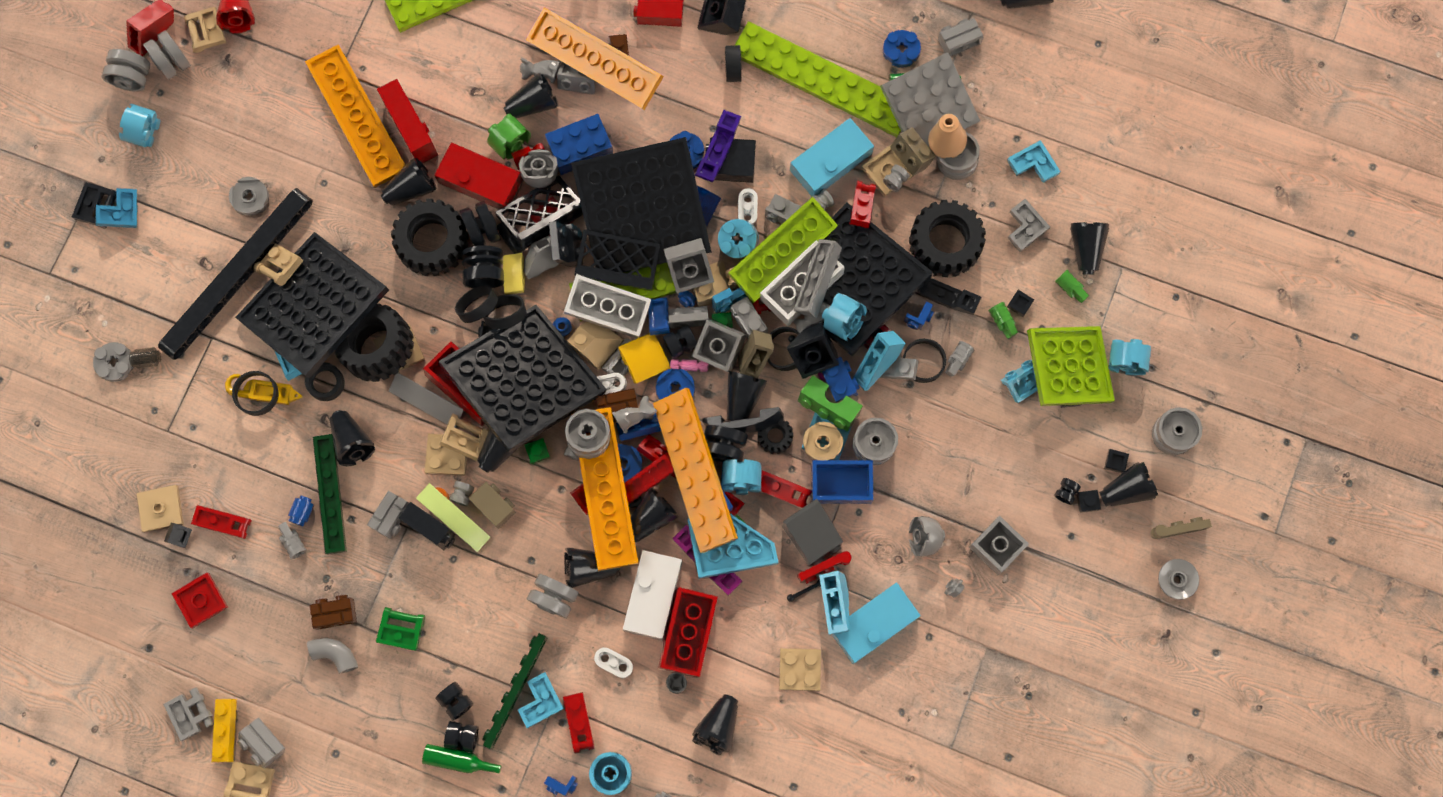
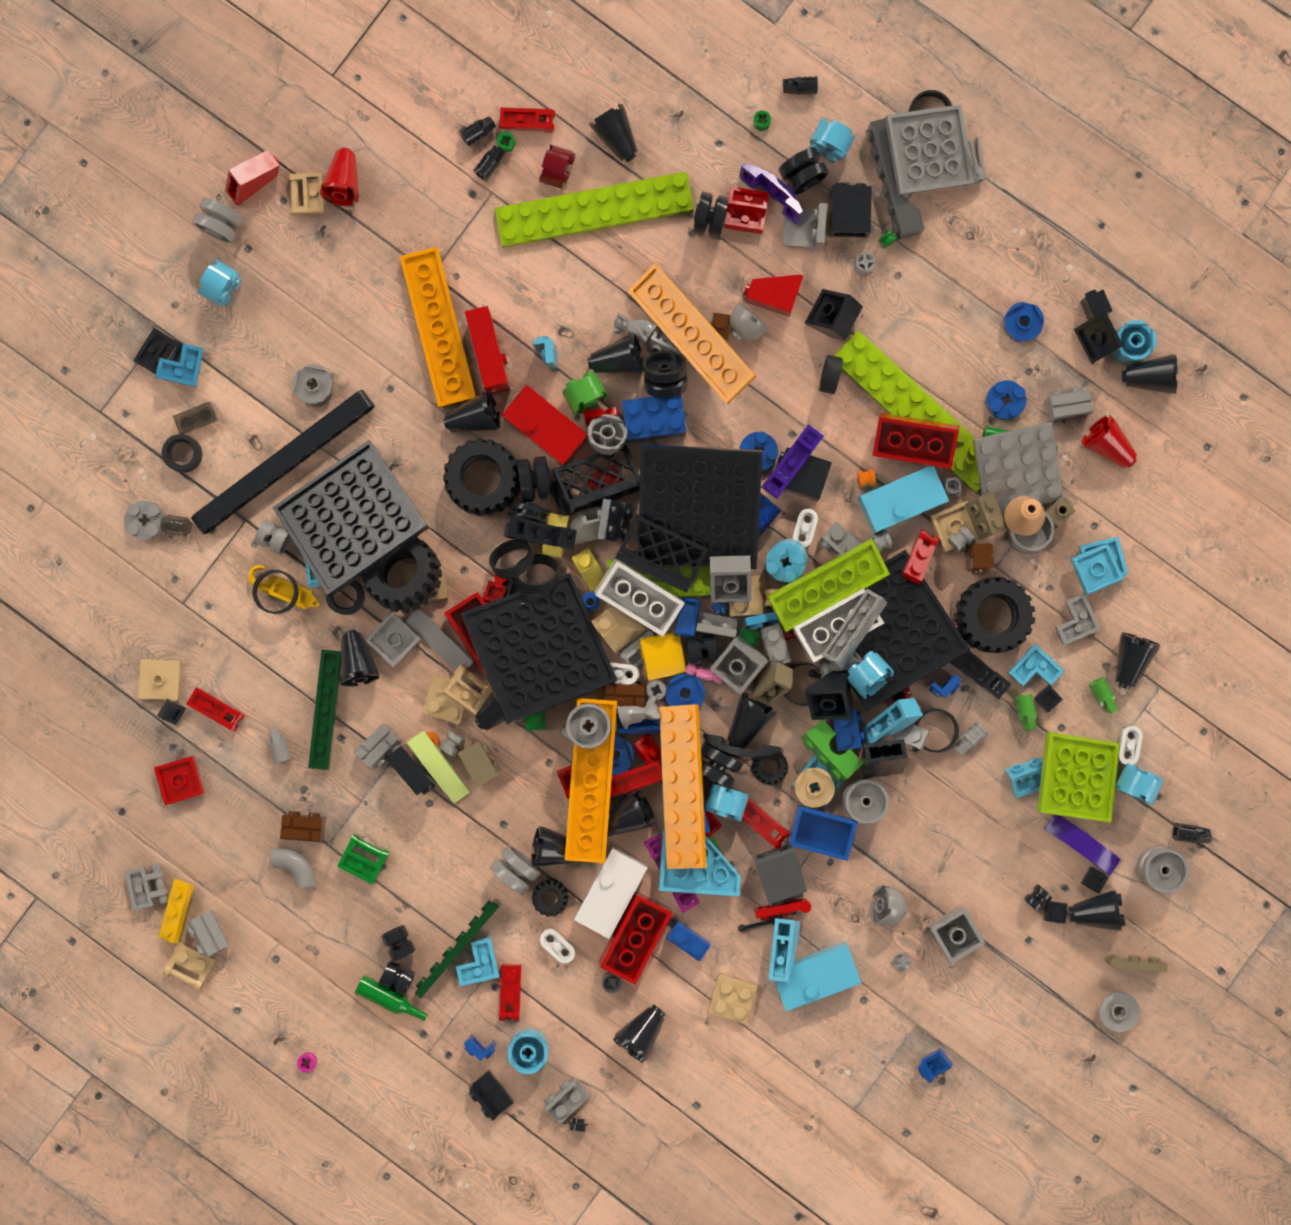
camera: 15 degrees right, 10 degrees up
light grey wheel [143,30,191,80] -> none
tan plate [254,243,303,286] -> none
blue brick [288,495,314,526] -> none
none -> black tyre [161,434,203,473]
none -> clear smoke plate [173,401,218,434]
none -> light grey wheel [254,520,291,555]
none -> light grey plate [365,611,421,667]
none -> red plate [482,574,509,603]
none -> black slope [508,516,577,550]
none -> medium azure bracket [532,336,558,371]
none -> black tyre [532,879,569,917]
none -> light yellow slope [571,548,604,592]
none -> black wheel [643,351,688,399]
none -> light grey wheel [646,680,666,700]
none -> blue brick [666,919,711,962]
none -> light grey cylinder [730,303,768,341]
none -> orange wheel [857,469,876,490]
none -> black brick [860,739,908,779]
none -> red brick [872,413,960,469]
none -> blue bracket [918,1048,953,1083]
none -> light grey plate [942,477,962,497]
none -> reddish brown brick [965,543,994,574]
none -> medium azure plate [1007,644,1064,686]
none -> dark purple slope [1044,815,1121,876]
none -> dark tan brick [1045,497,1076,529]
none -> medium azure tile [1070,543,1124,595]
none -> red cone [1081,415,1137,468]
none -> white plate [1118,726,1143,765]
none -> black hinge [1172,823,1212,843]

